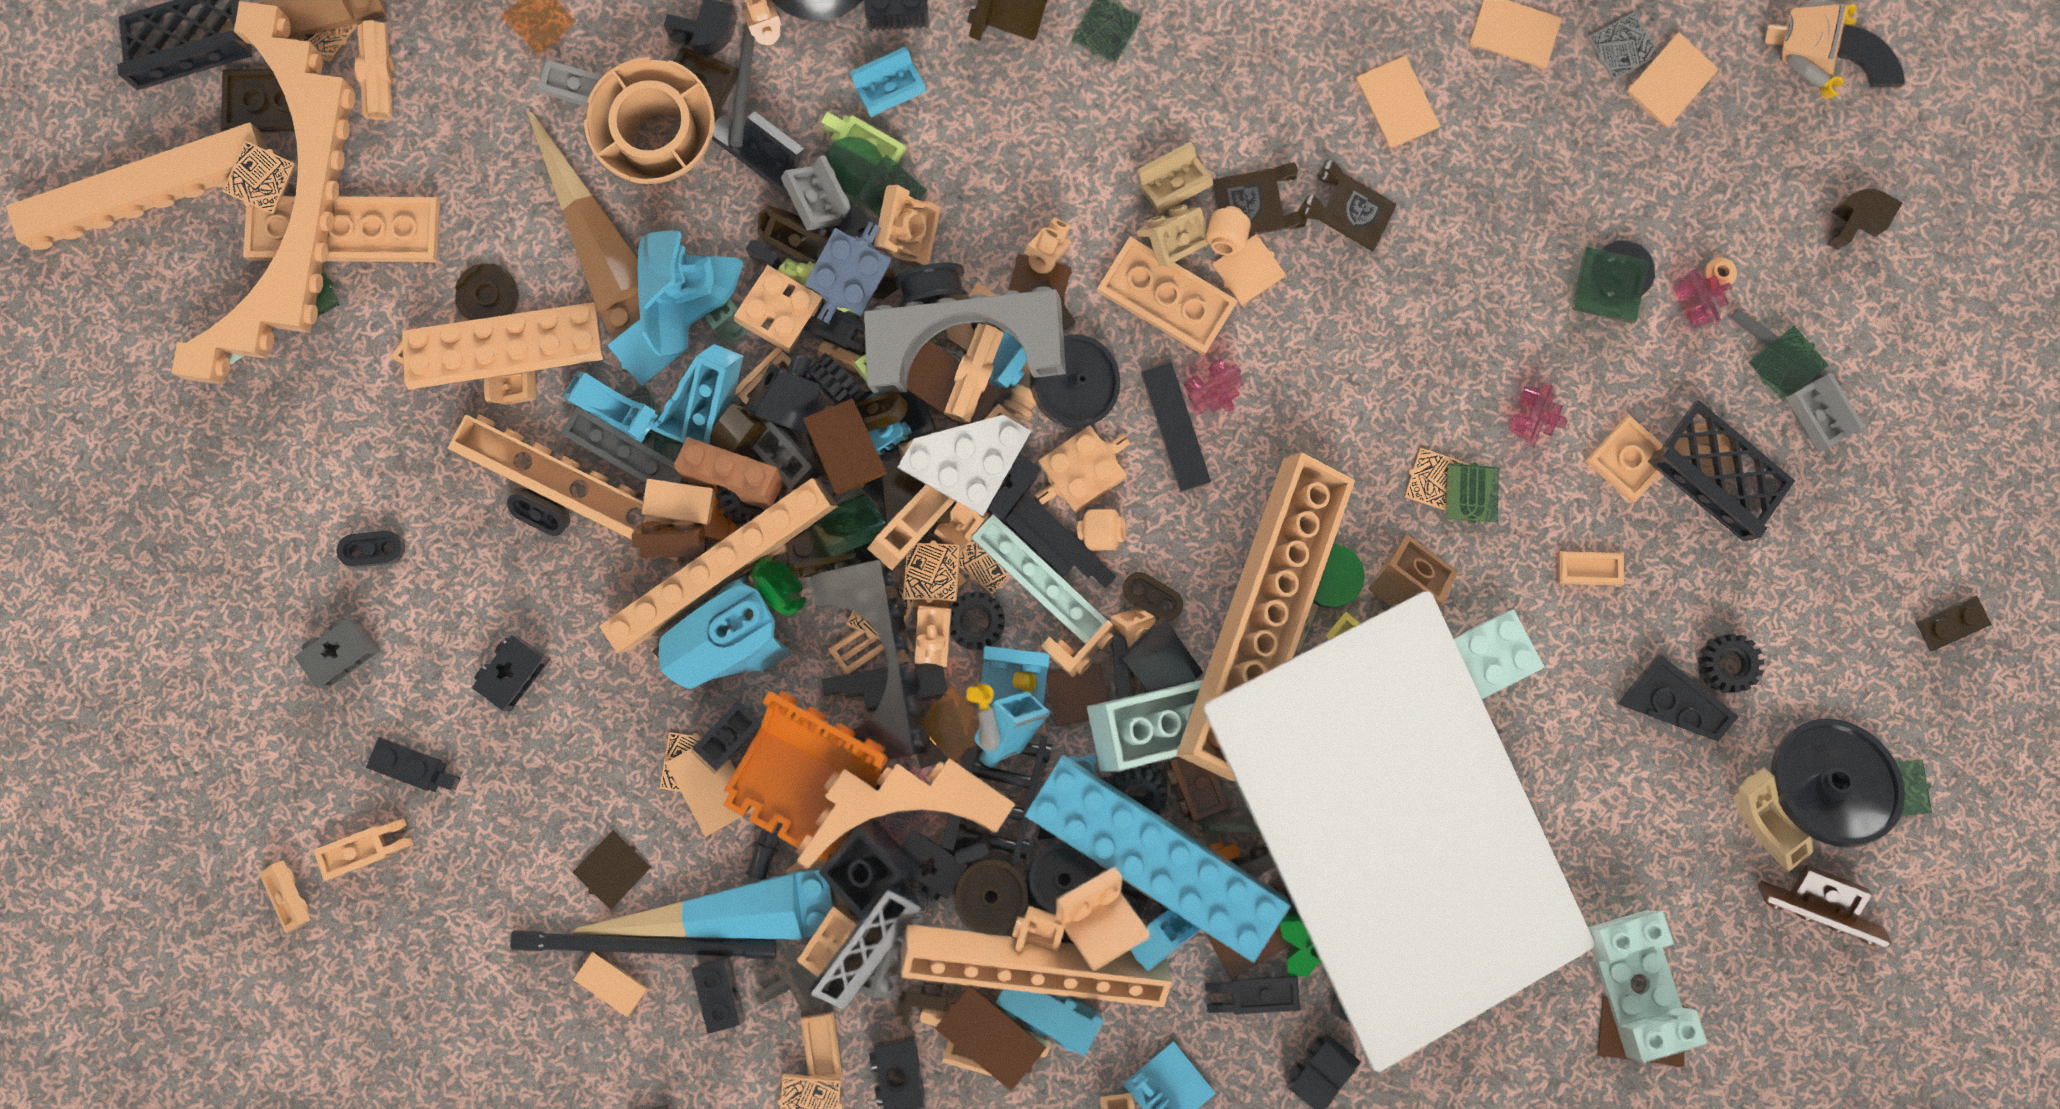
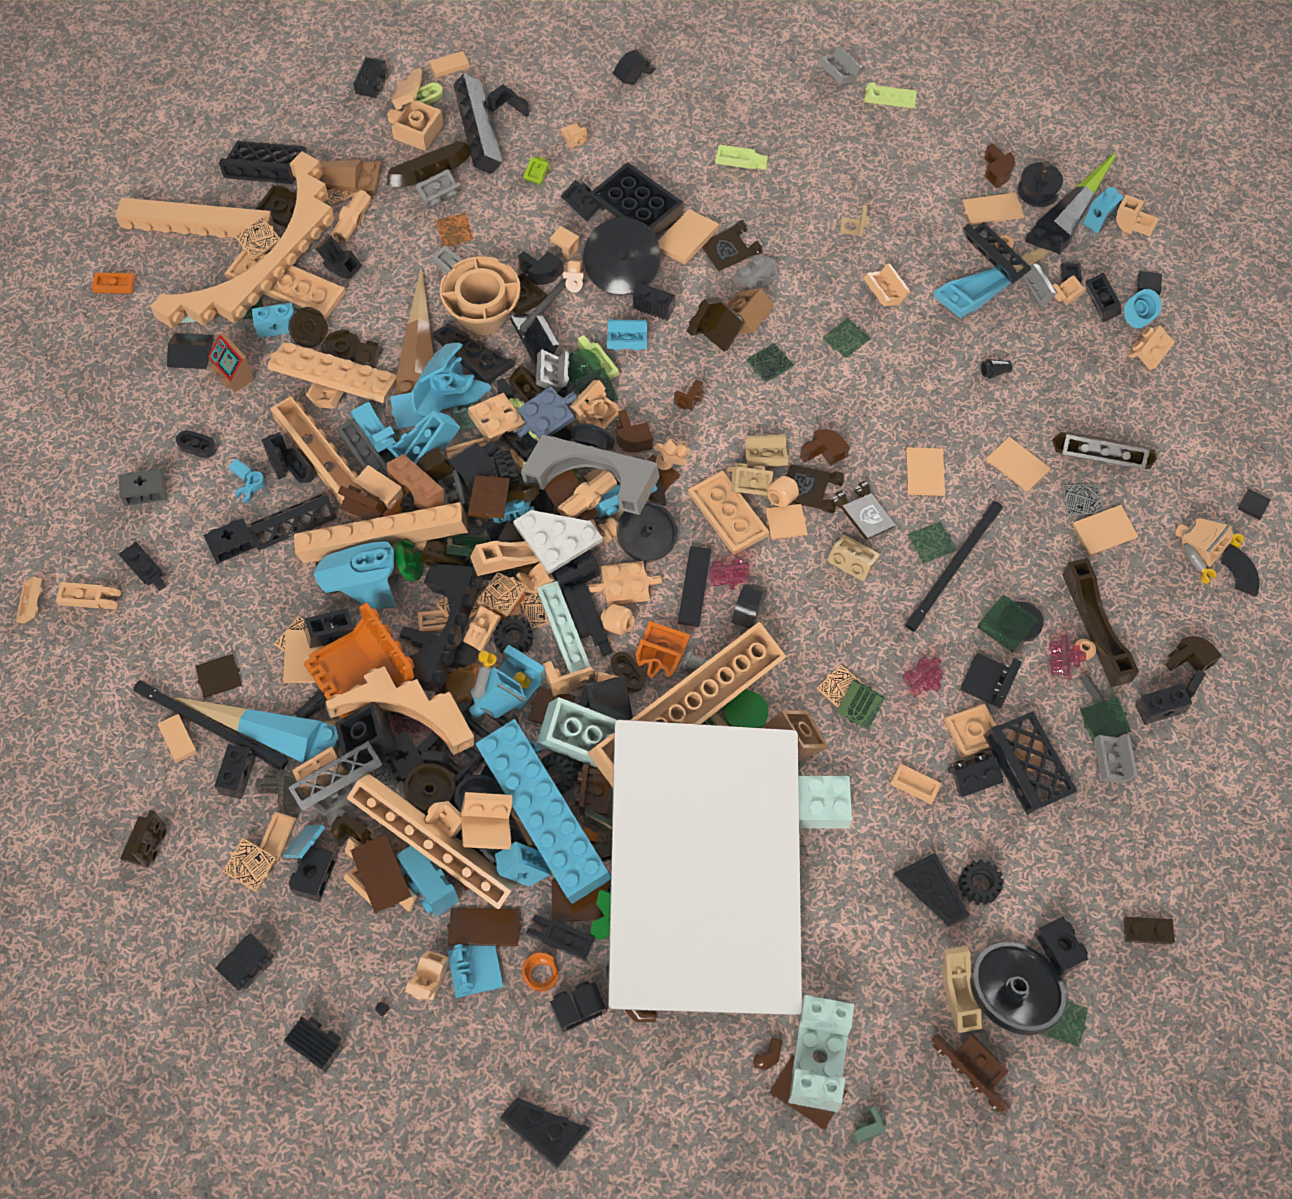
camera: 30 degrees right, 20 degrees down
none -> orange plate [92,273,136,294]
none -> black slope [167,333,214,369]
none -> slope [208,332,254,393]
none -> medium azure bar [229,459,266,504]
none -> black fence [247,492,337,551]
none -> medium azure brick [252,303,294,338]
none -> black bracket [261,432,287,479]
none -> medium azure piece [283,825,325,858]
none -> dark brown tile [288,307,328,347]
none -> black brick [315,235,362,279]
none -> dark brown bracket [354,340,383,368]
none -> black wing [433,323,515,383]
none -> reddish brown piece [447,908,522,946]
none -> orange piece [522,952,559,992]
none -> reddish brown brick [615,409,653,452]
none -> orange plate [635,621,691,679]
none -> reddish brown bracket [674,380,705,411]
none -> light grey bush [682,651,709,671]
none -> black brick [731,584,767,629]
none -> reddish brown arm [753,1038,783,1070]
none -> reddish brown brick [800,429,850,466]
none -> tan bracket [828,535,881,581]
none -> sand green bracket [852,1106,887,1145]
none -> black piece [905,501,1003,632]
none -> clear green piece [907,522,956,563]
none -> black bracket [947,752,1003,797]
none -> black bracket [960,653,1022,708]
none -> black brick [1034,916,1089,976]
none -> dark brown arch [1062,558,1139,688]
none -> black brick [1135,684,1192,725]
none -> black piece [1186,669,1206,699]

